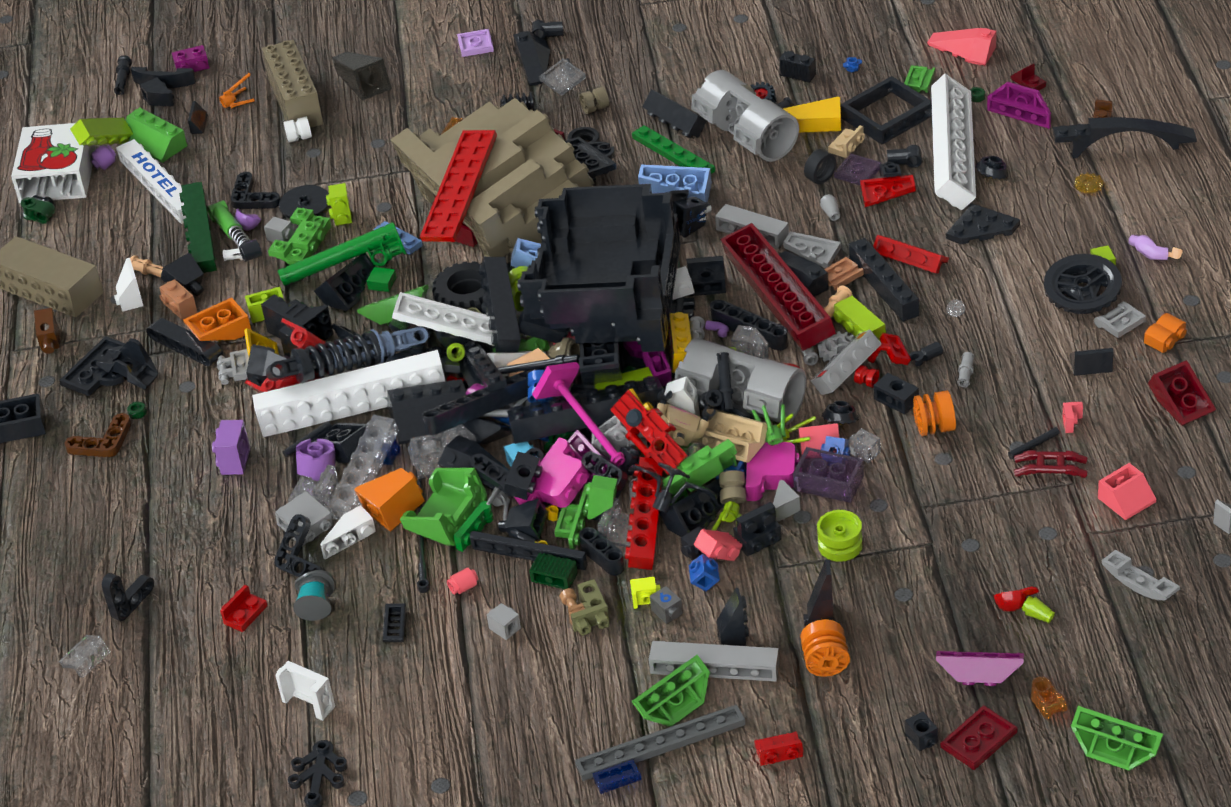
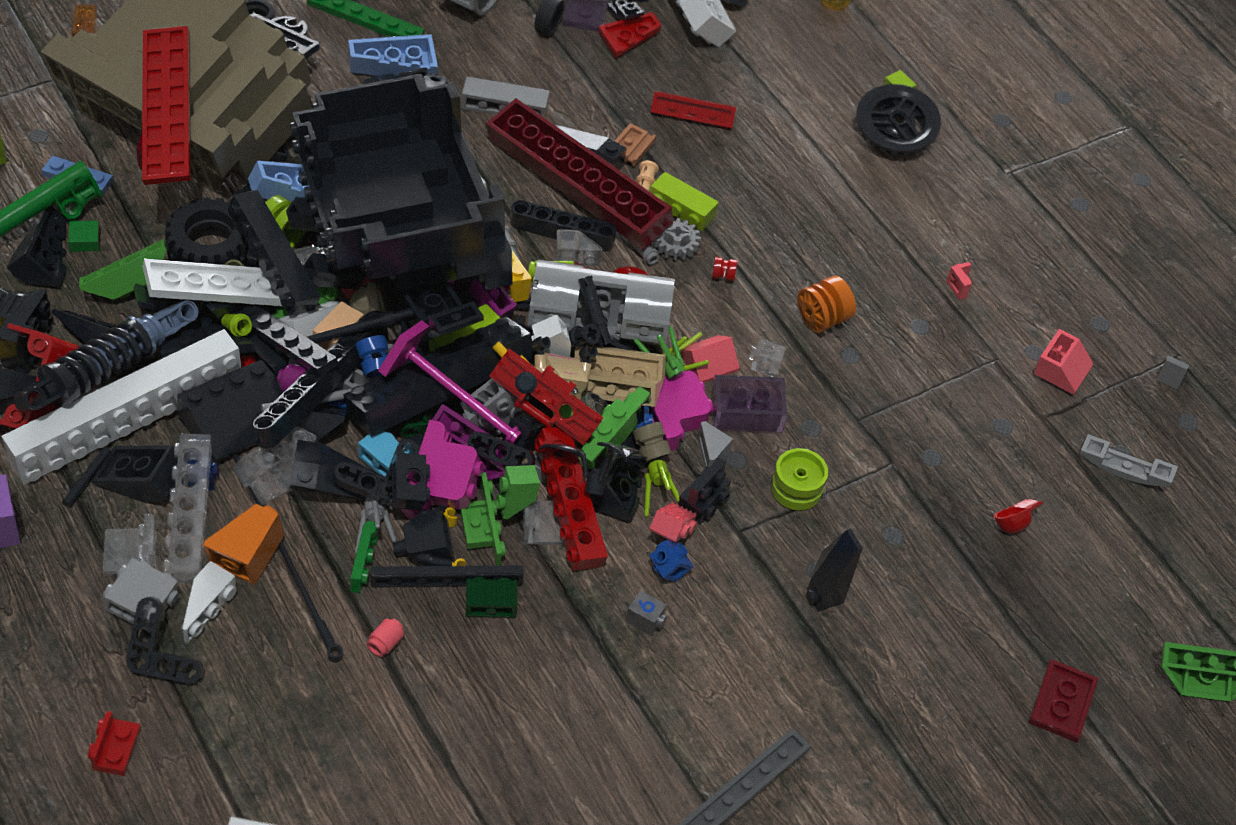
camera: 35 degrees left, 10 degrees up
dark grey hat [293,570,335,621] -> none
medium lavender brick [296,439,336,481] -> none
black slope [383,603,407,642] -> none
bright green windscreen [400,468,487,546] -> none
light grey brick [487,603,521,640] -> none
olive hips [559,579,609,636] -> none
black beam [579,527,624,576] -> none
neon yellow brick [630,577,660,609] -> none
bright green wedge [631,655,710,727] -> none
light grey brick [649,641,780,682] -> none
black brick [681,526,704,561] -> none
black brick [686,256,726,296] -> none
medium lavender arm [705,321,729,338] -> none
black slope [716,588,749,646] -> none
red bracket [754,732,803,766] -> none
light grey wing [783,231,841,268] -> none
orange wheel [800,619,850,677] -> none
light grey brick [811,330,881,395] -> none
light grey cone [820,194,840,221] -> none
black piece [821,401,859,425] -> none
brick [821,436,850,466] -> none
black brick [849,238,919,322] -> none
red plate [867,333,911,365] -> none
black brick [874,373,919,415] -> none
black brick [905,711,938,752] -> none
black bar [909,341,943,367] -> none
wedge [936,651,1024,686] -> none
black plate [946,203,1020,244] -> none
clear plate [946,300,965,317] -> none
light grey pin [957,352,975,388] -> none
black bar [1008,427,1060,459] -> none
dark red piece [1014,450,1088,478] -> none
lime cone [1022,596,1055,623] -> none
clear orange piece [1031,677,1067,719] -> none
black slope [1069,348,1114,376] -> none
light grey plate [1094,301,1146,338] -> none
lavender arm [1129,234,1183,260] -> none
orange brick [1144,313,1187,353] -> none
dark red slope [1148,360,1216,426] -> none

